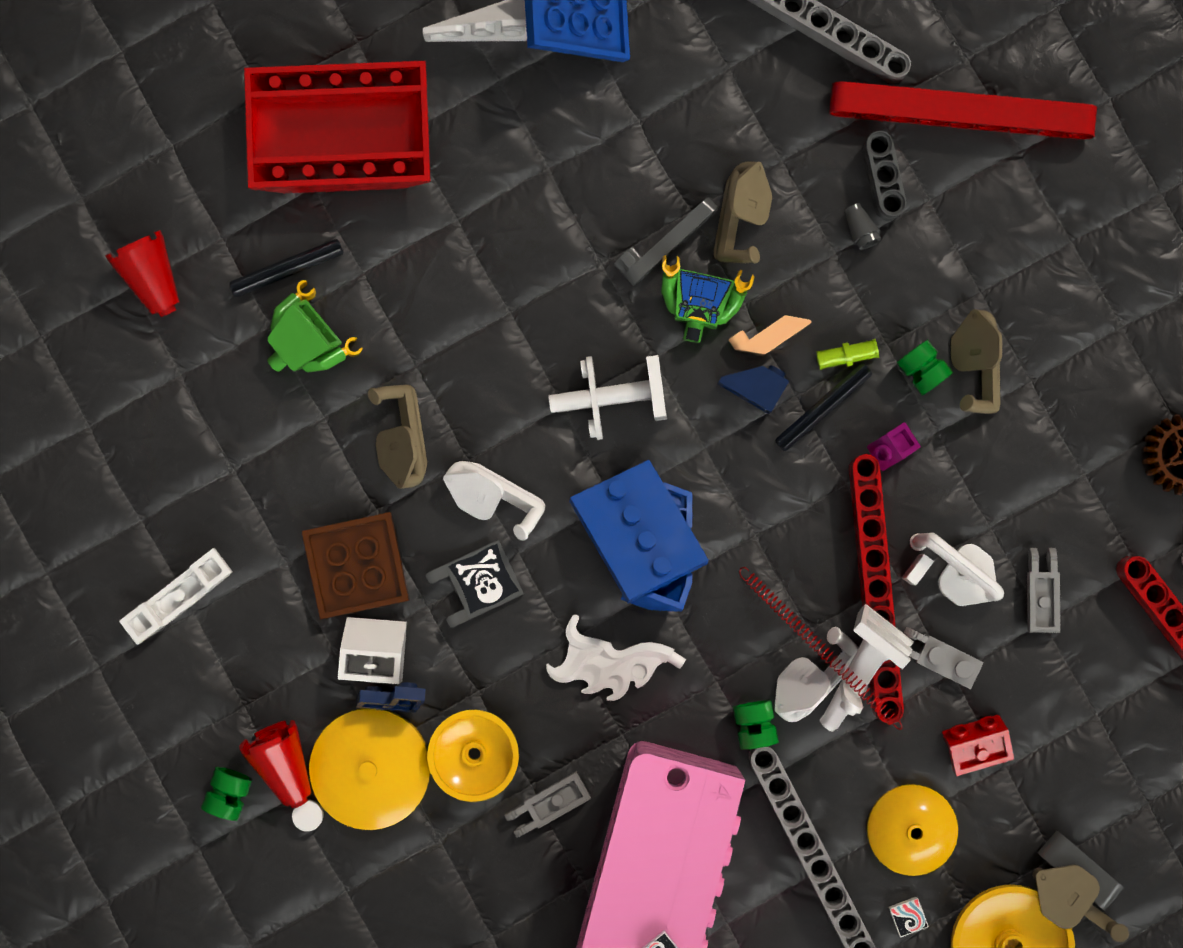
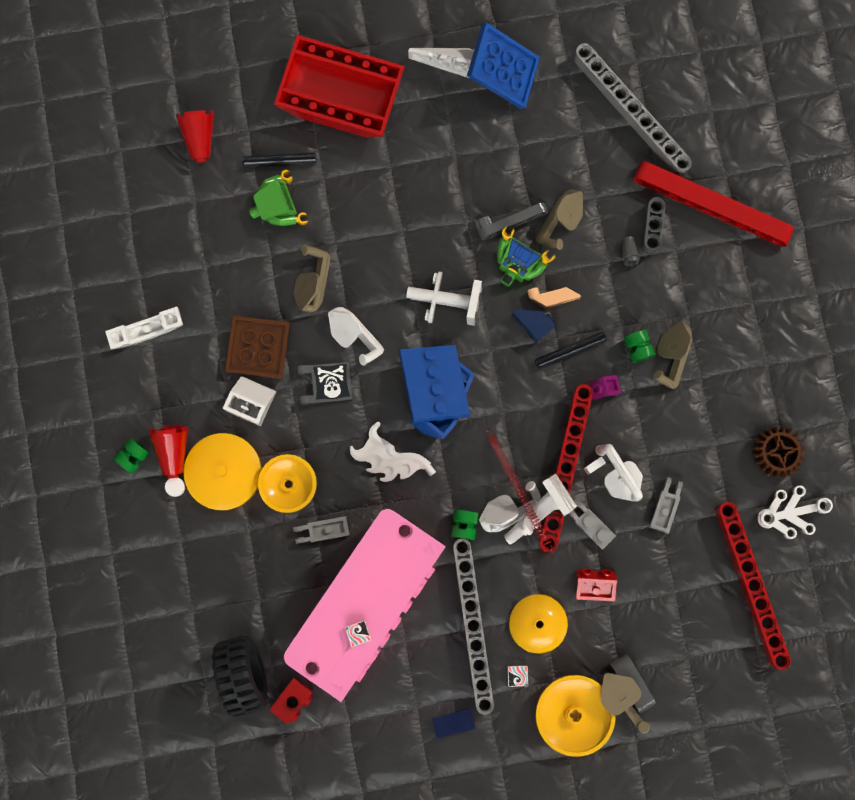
camera: 15 degrees right, 5 degrees down
dark blue plate [356,682,426,713] -> none
lime pin [816,339,879,370] -> none

